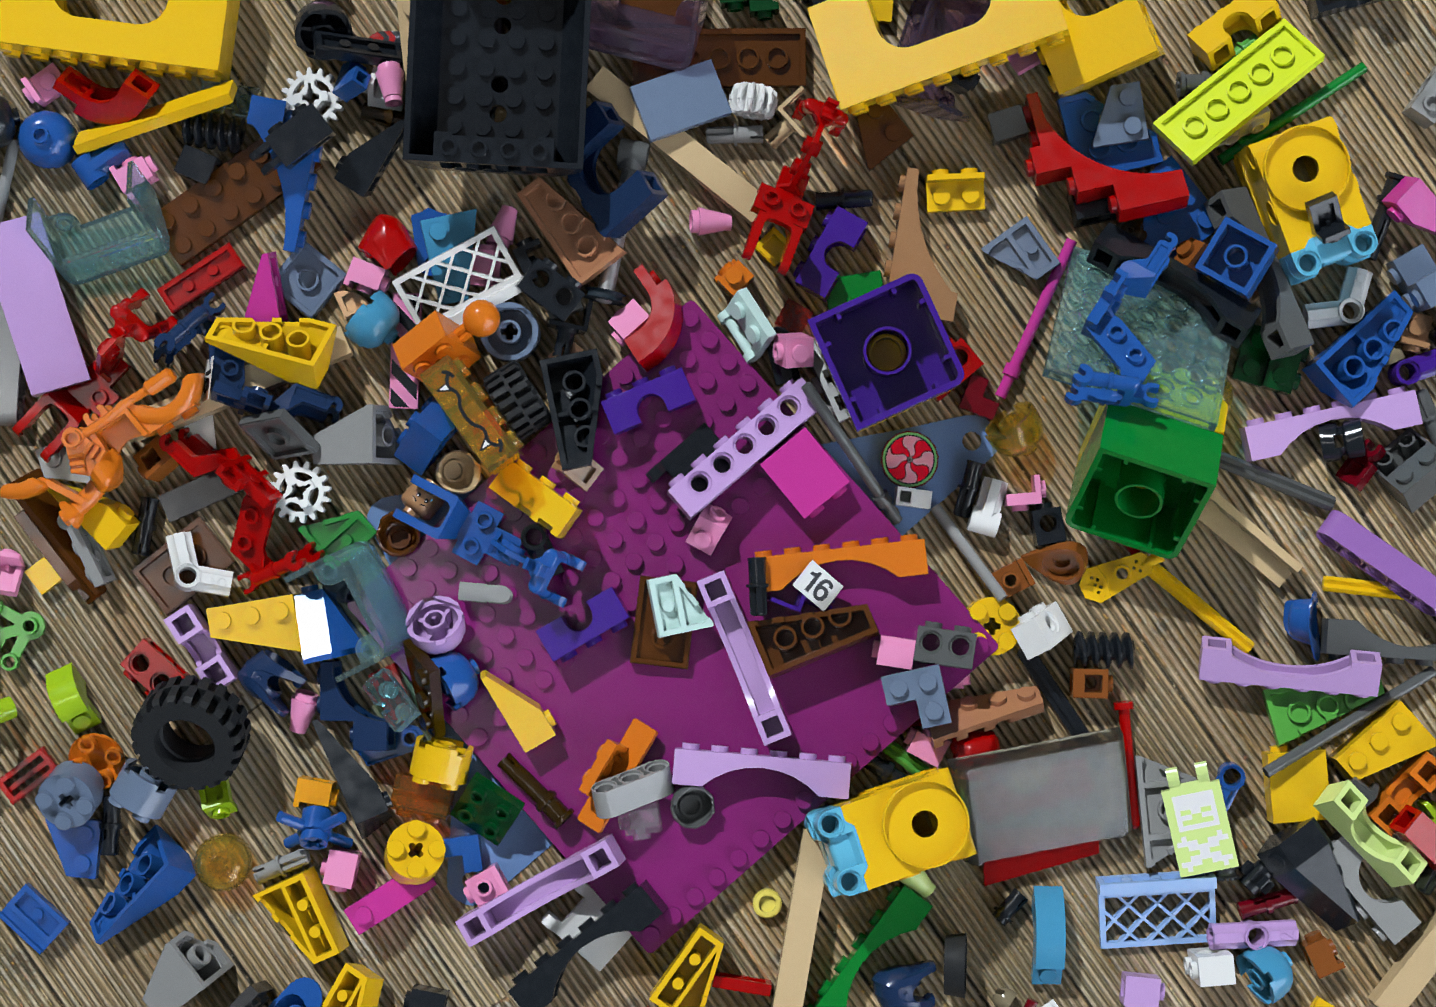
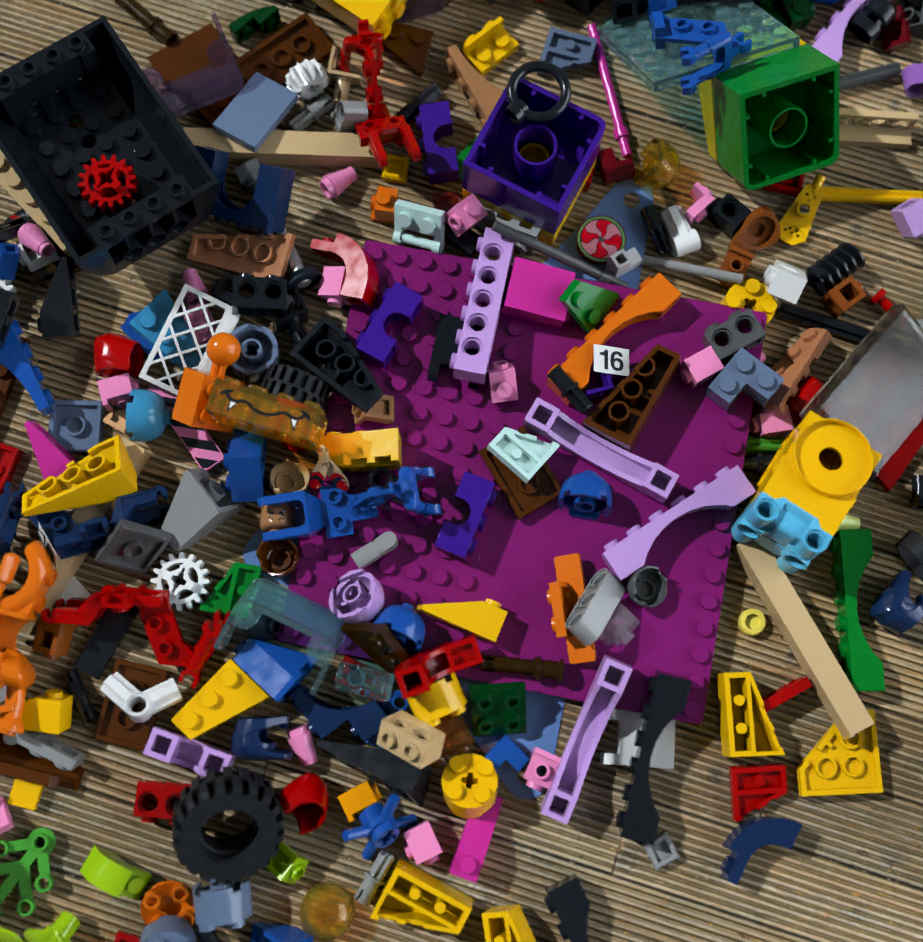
camera: 50 degrees left, 10 degrees down
none -> red gear [78,154,138,213]
none -> red piece [278,772,329,835]
none -> piece [309,444,349,491]
none -> light grey piece [331,101,368,133]
none -> tan brick [376,710,446,769]
none -> red arch [394,634,484,699]
none -> black piece [504,61,571,125]
none -> blue cylinder [558,470,613,520]
none -> green wing [559,279,620,333]

